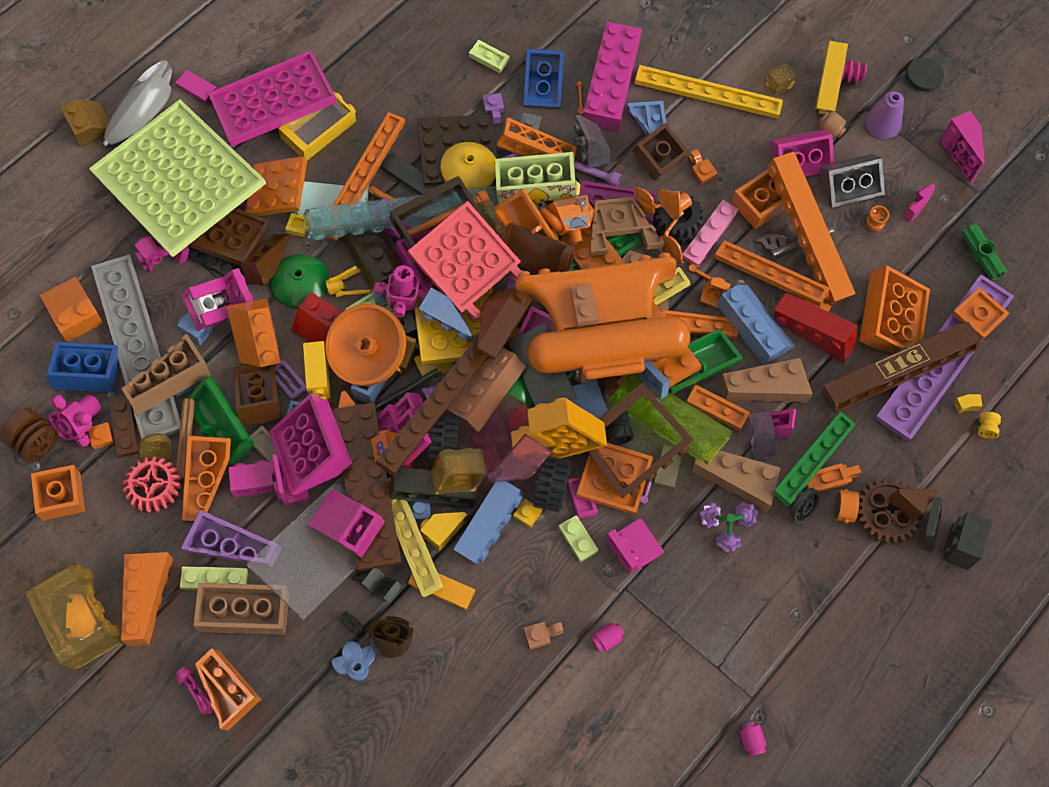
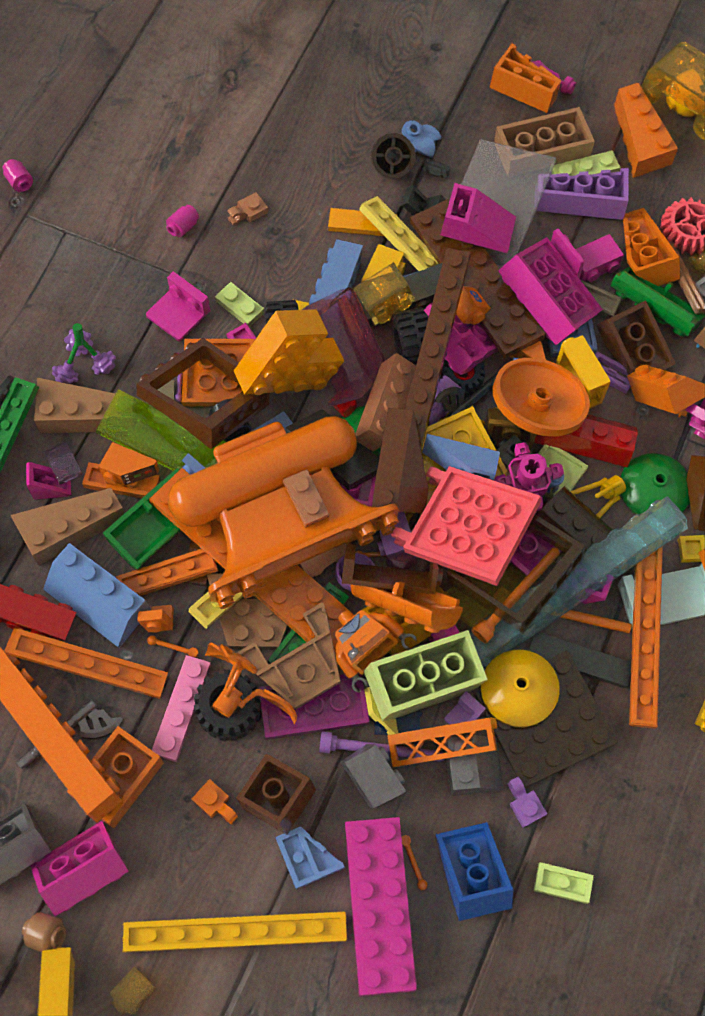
camera: 165 degrees right, 0 degrees up
none -> orange slope [98,442,159,486]

